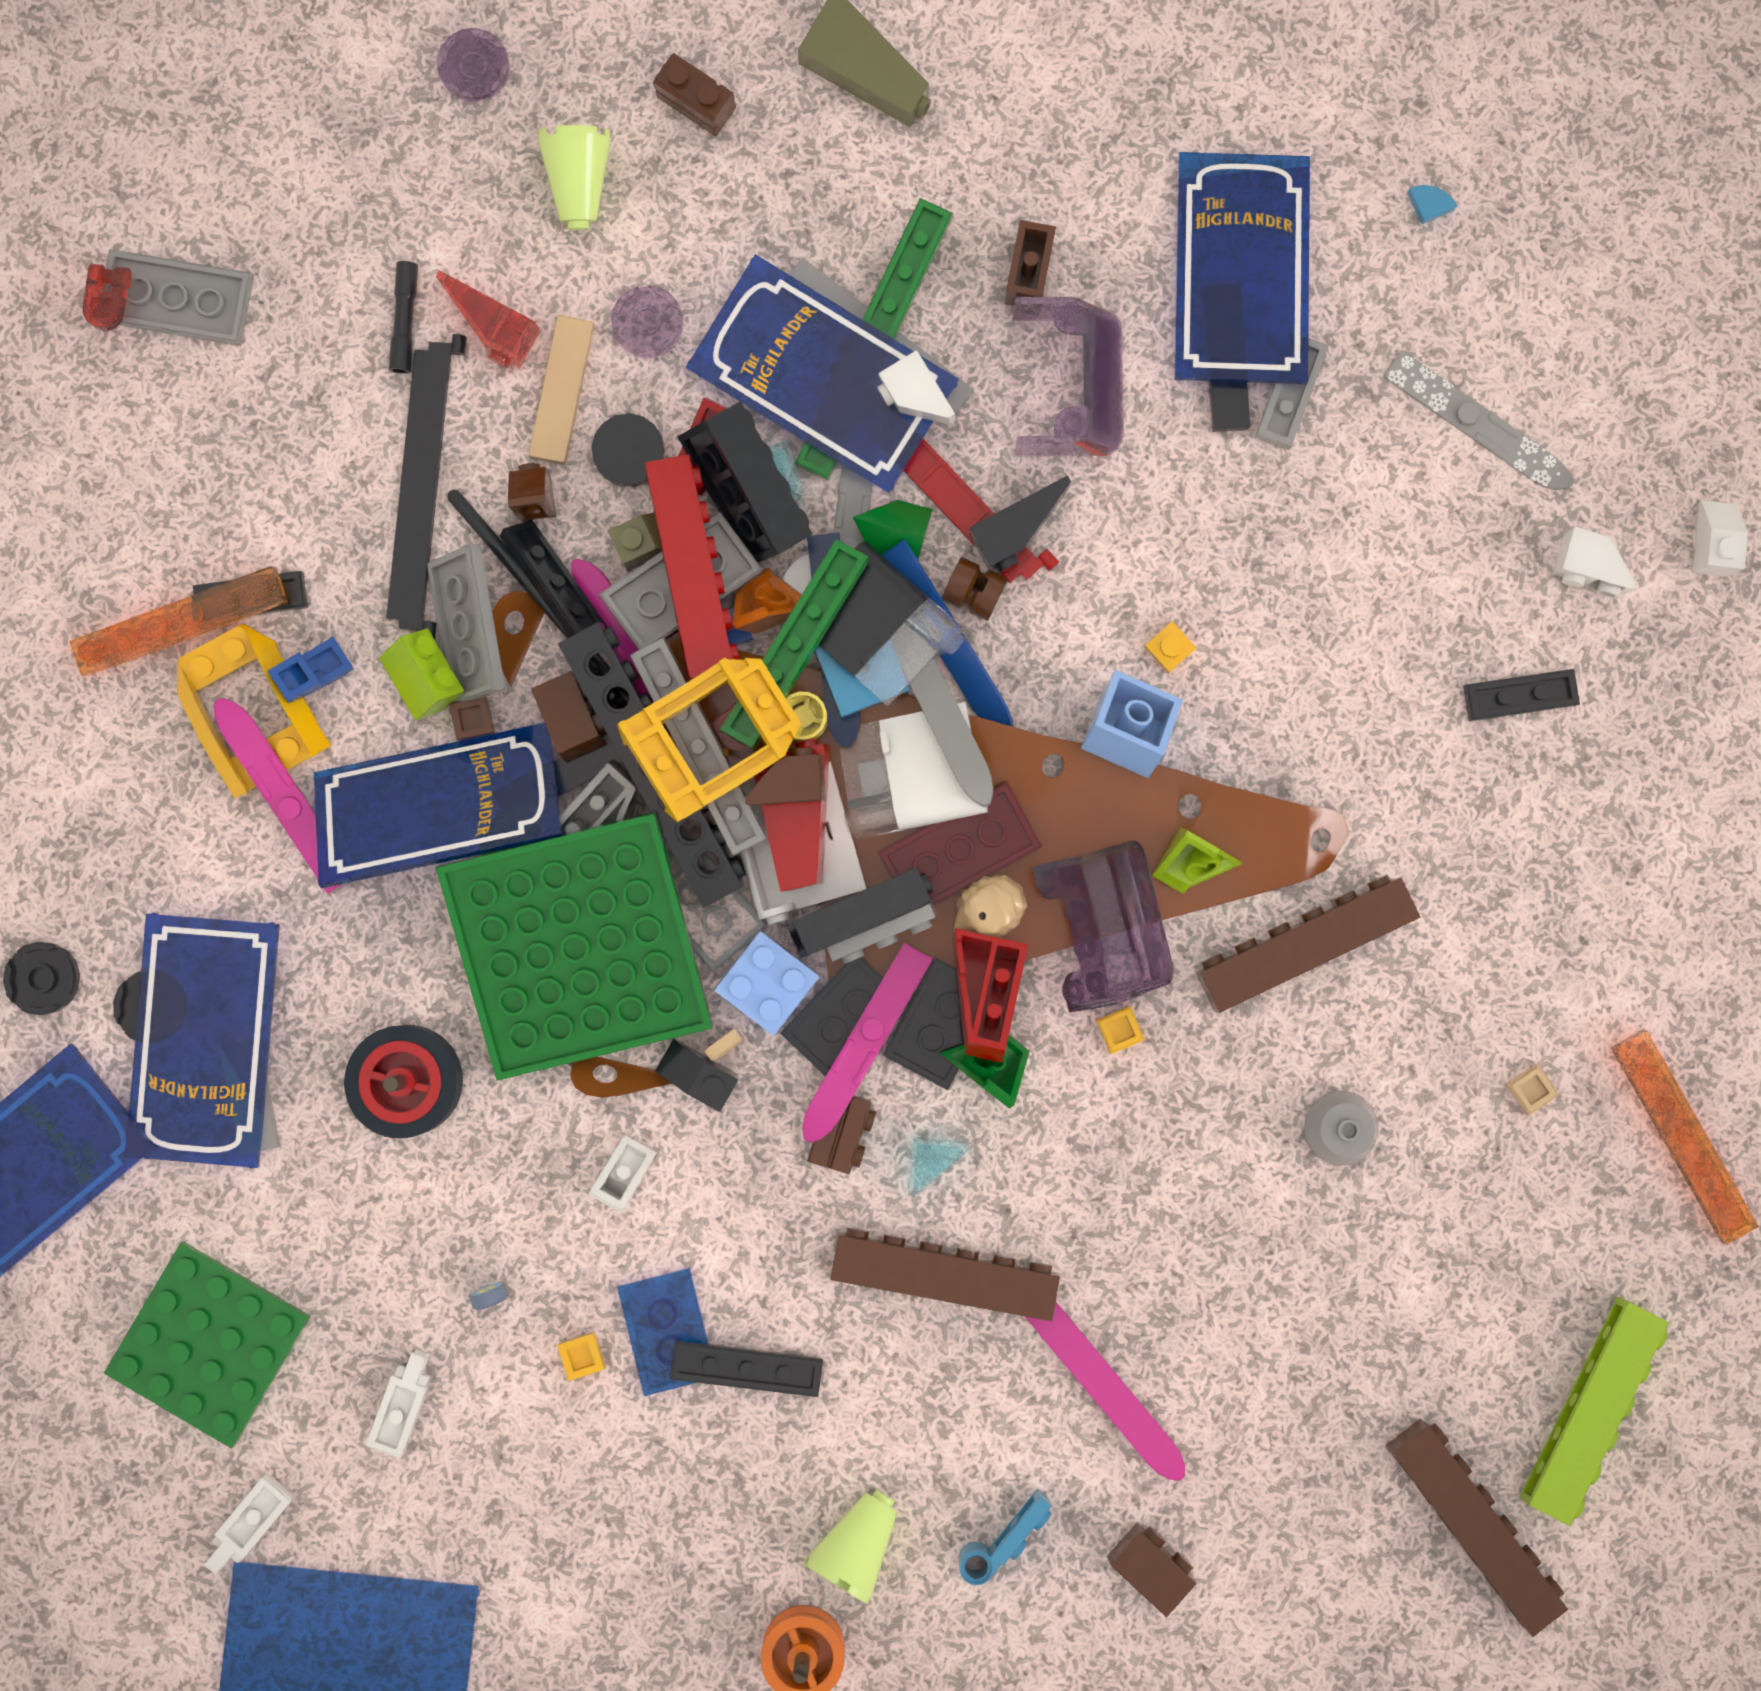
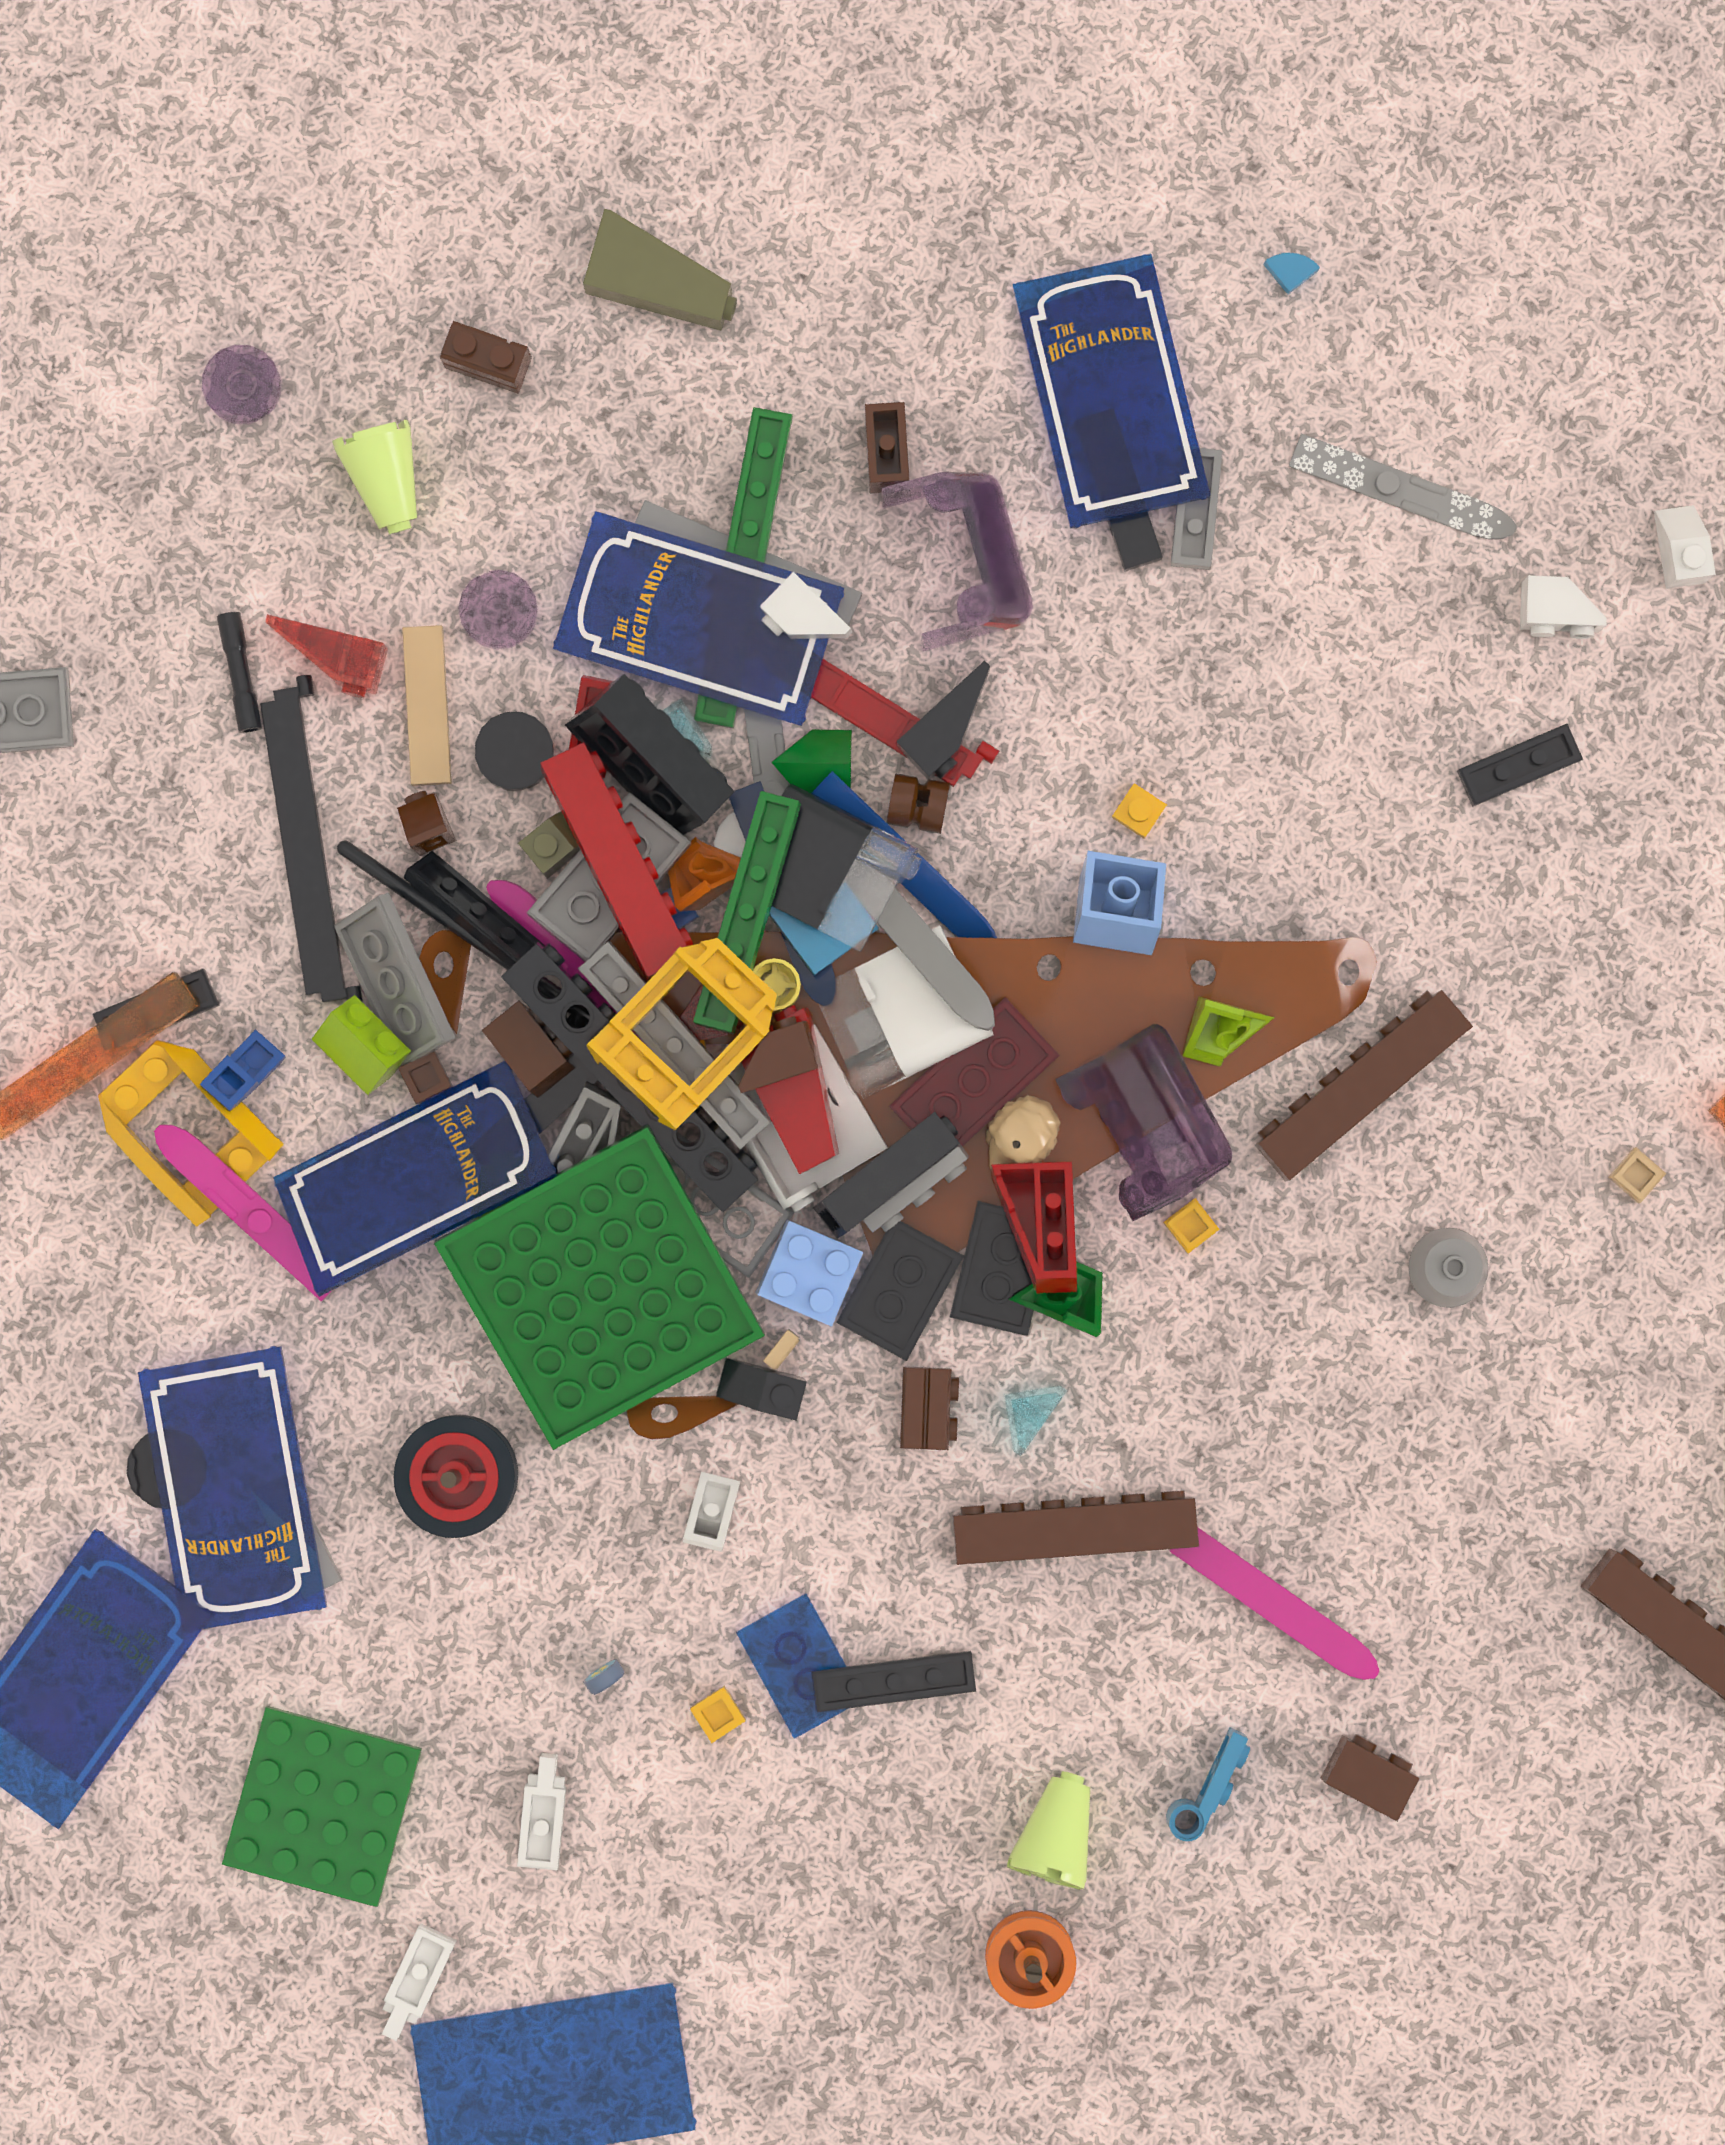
camera: 15 degrees left, 0 degrees up
black tile [3,942,80,1015] -> none
dark pink piece [802,942,933,1143] -> none

